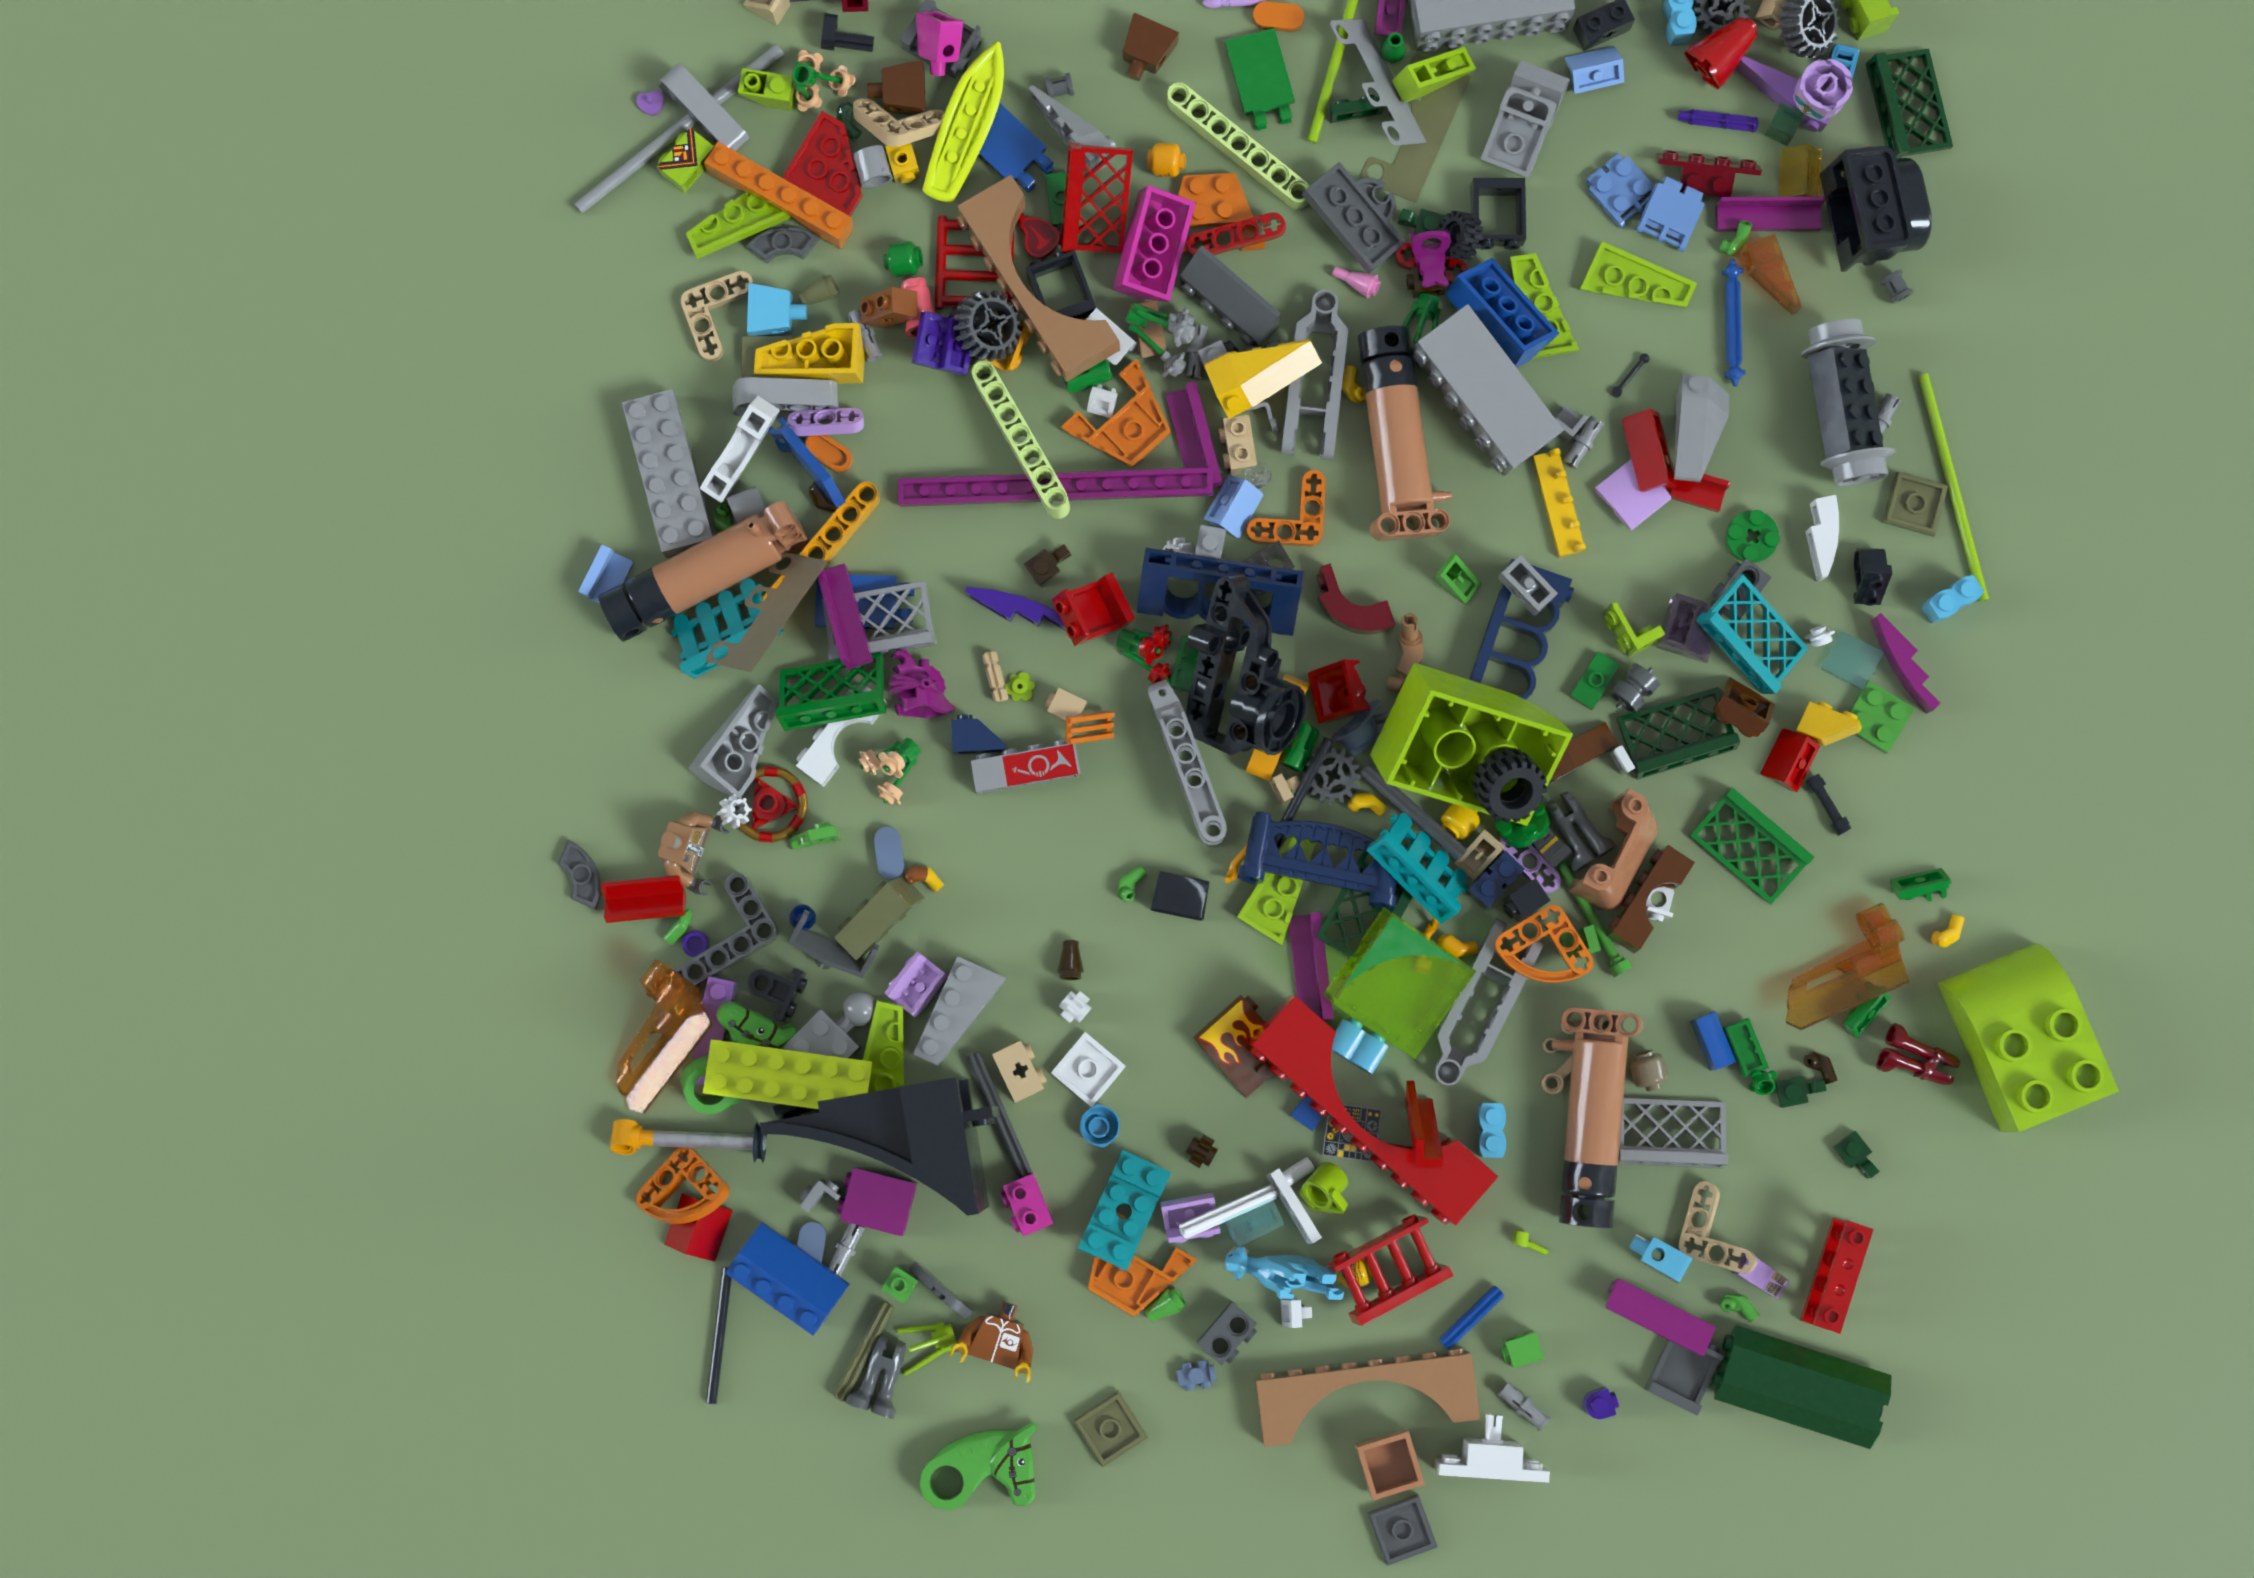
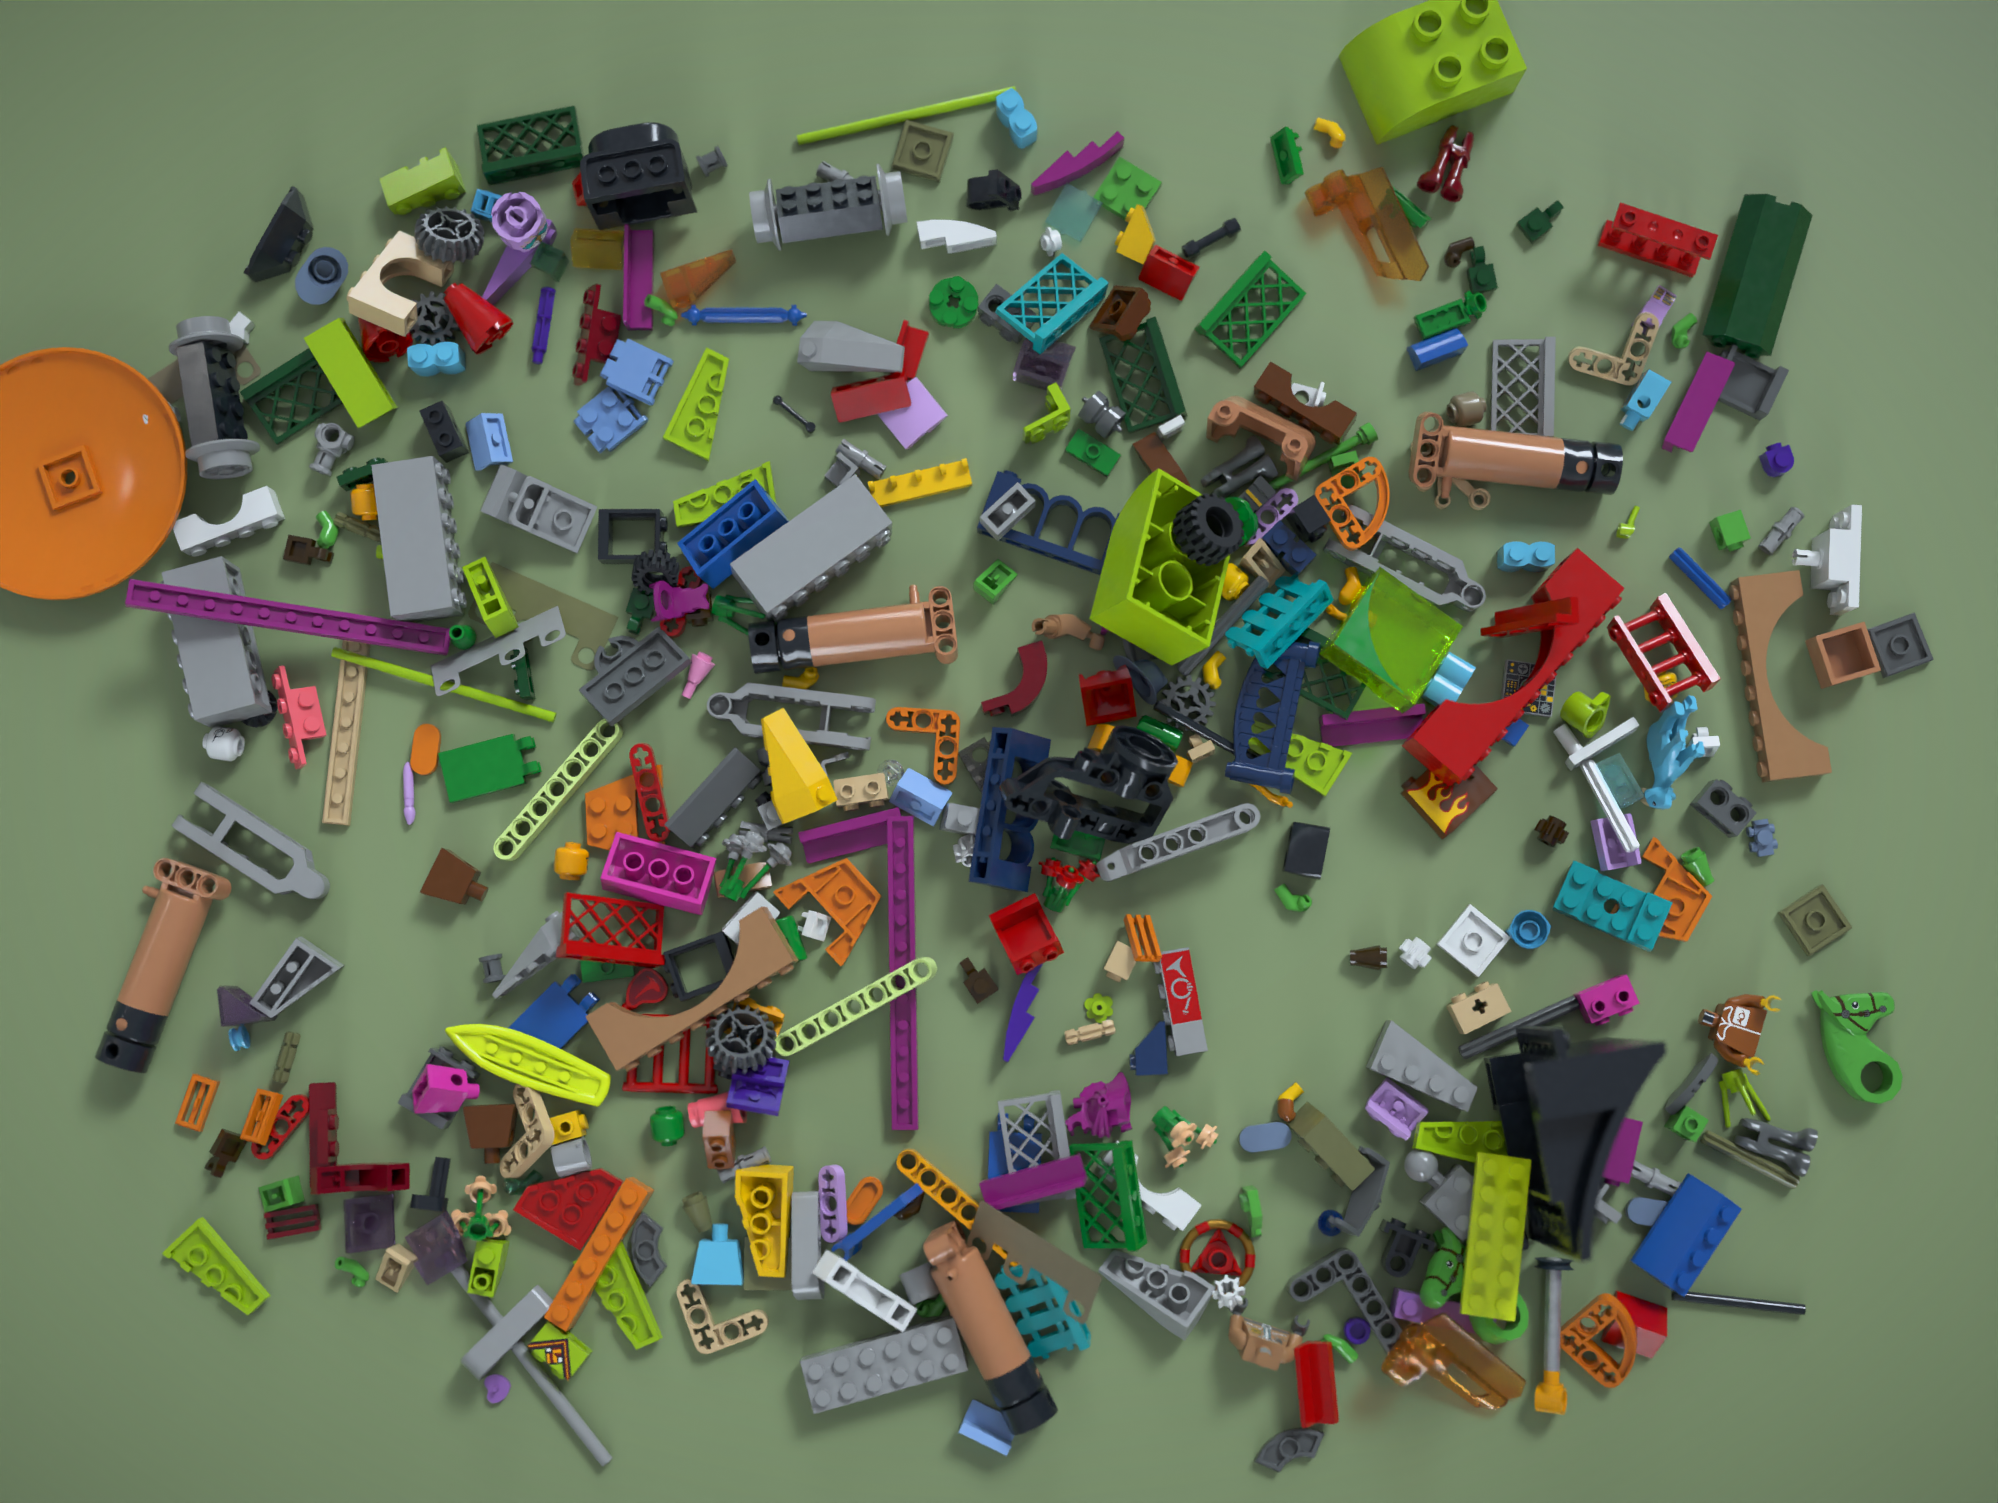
camera: 90 degrees left, 0 degrees up
none -> clear purple slope [404,1211,468,1285]

